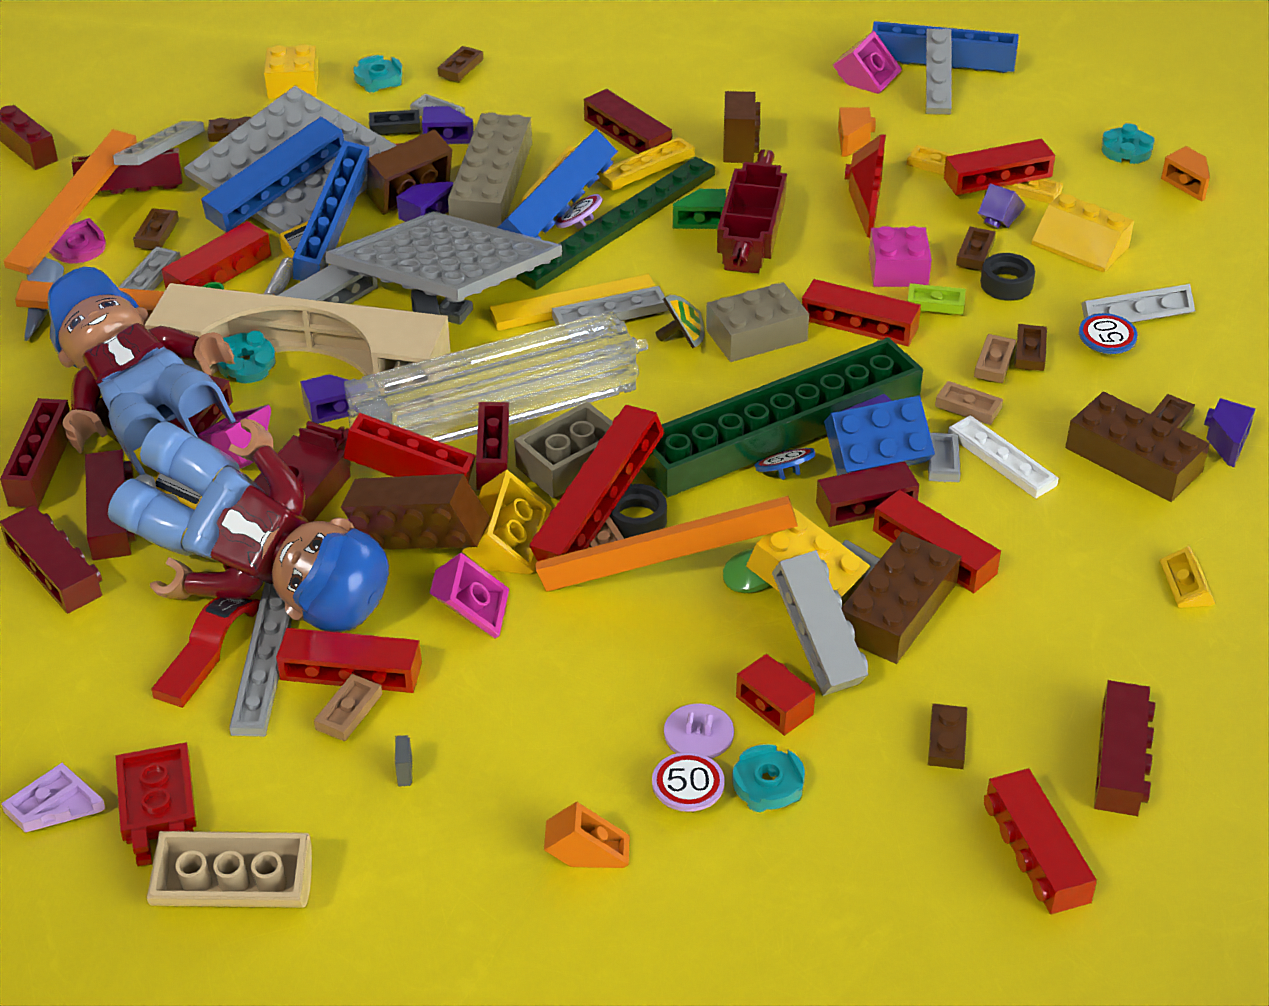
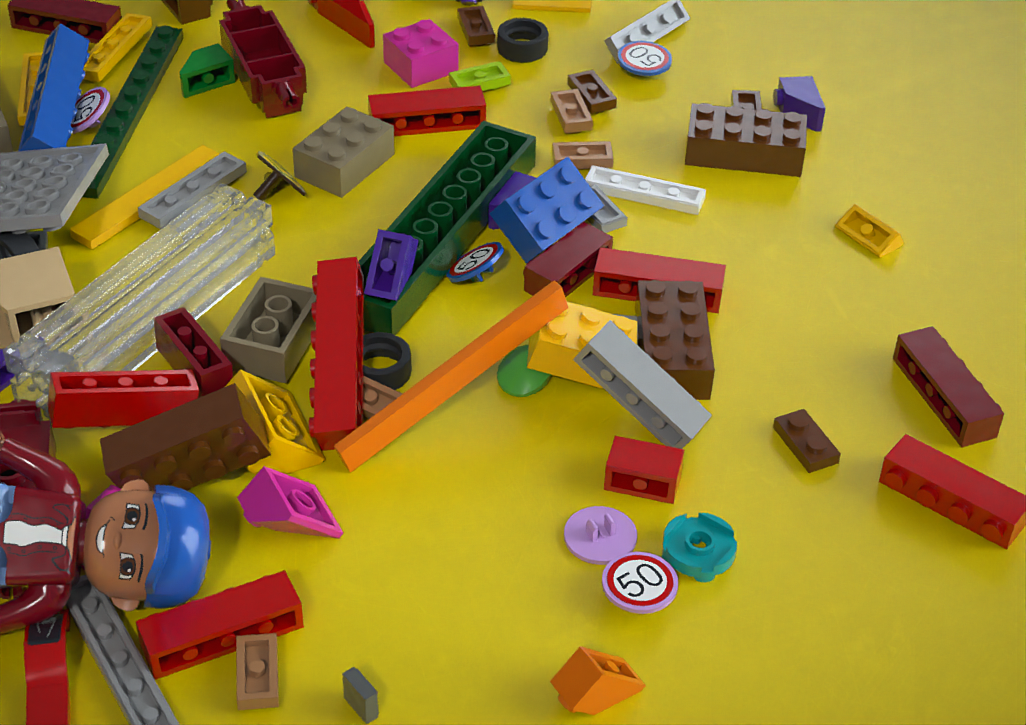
camera: 35 degrees left, 0 degrees up
none -> dark purple slope [364,229,419,301]

